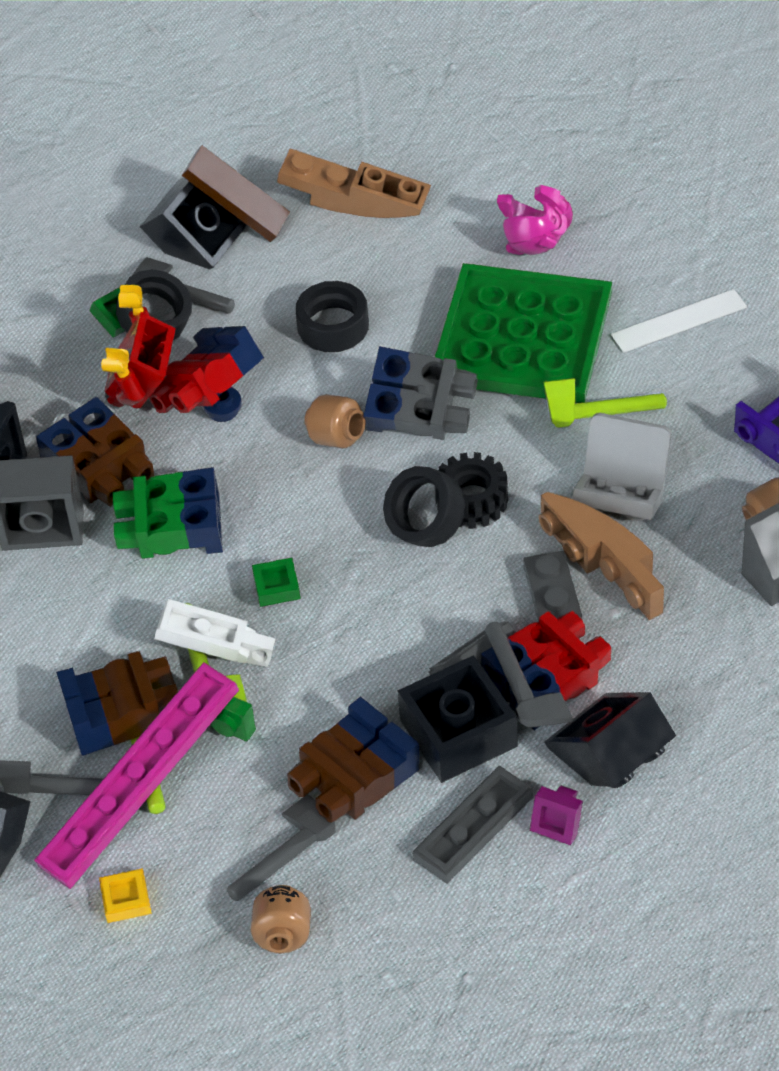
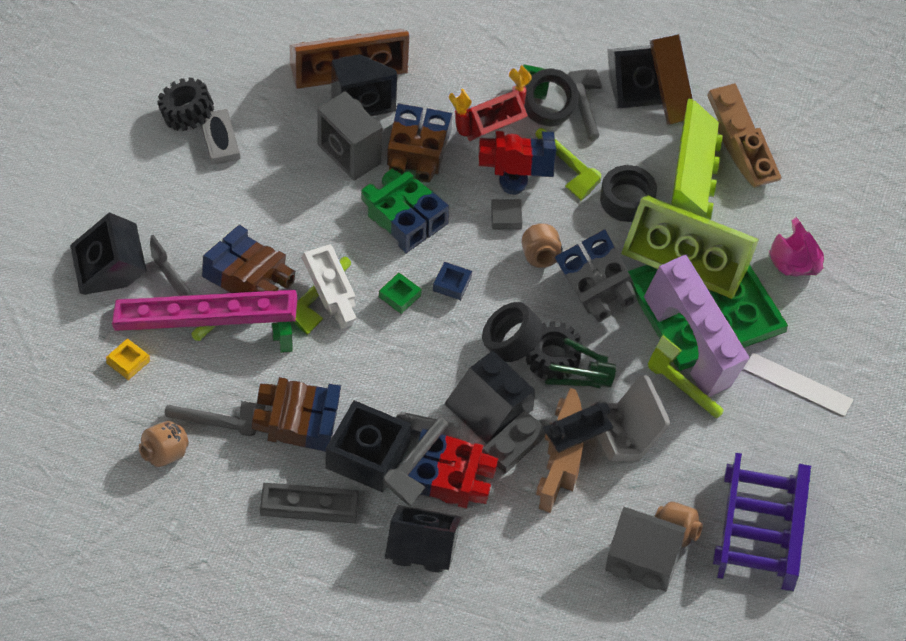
camera: 45 degrees right, 5 degrees up
magenta tile [530,785,583,846] -> none
none -> dark blue plate [433,262,472,301]
none -> black slope [445,351,536,444]
none -> dark grey tile [491,199,523,229]
none -> lime piece [535,128,602,201]
none -> black hinge [543,402,614,453]
none -> dark green plant [545,338,616,389]
none -> lime slope [621,196,759,298]
none -> lavender arch [644,254,750,397]
none -> lime slope [671,99,723,220]

